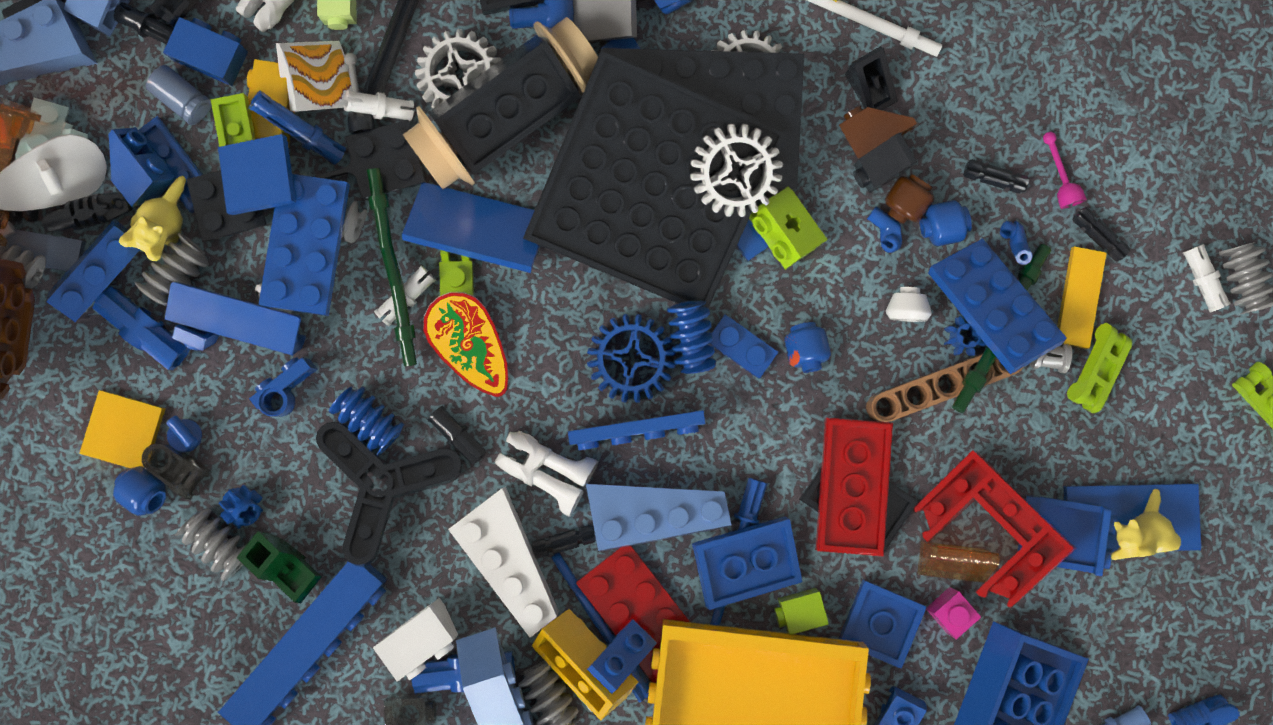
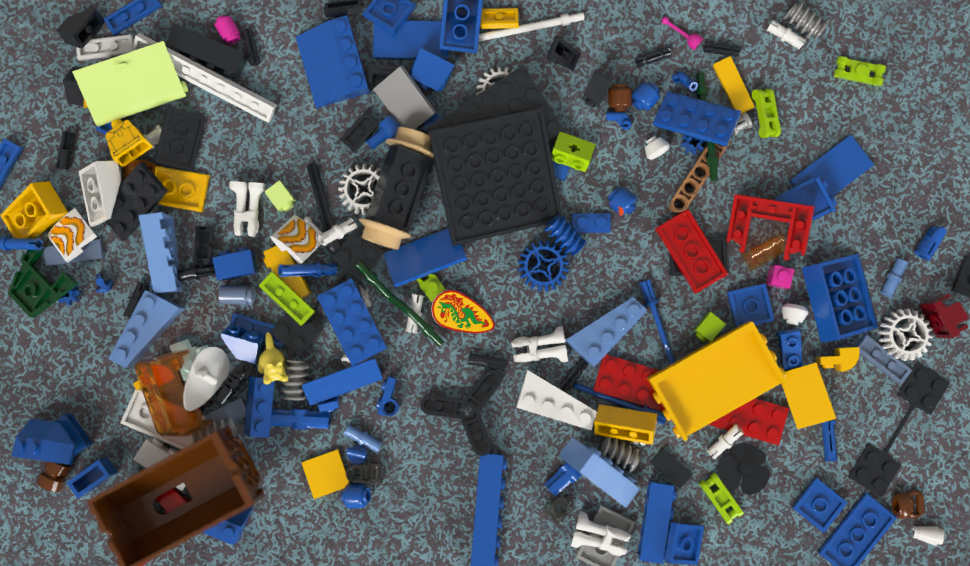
camera: 25 degrees left, 0 degrees up
light grey piece [175,508,246,582] -> none
blue tile [218,134,296,215] -> none
blue gear [219,485,263,529] -> none
dark green brick [237,531,322,603] -> none
blue piece [329,386,404,457] -> none
white slope [373,598,458,681] -> none
blue plate [568,410,706,451] -> none
blue plate [587,619,657,694] -> none
white gear [690,124,783,217] -> none
blue plate [692,516,803,610] -> none
reddish brown slope [839,106,920,159] -> none
light yellow animal [1111,489,1181,560] -> none
none -> medium blue pin [343,424,383,453]
none -> white cone [782,303,809,326]

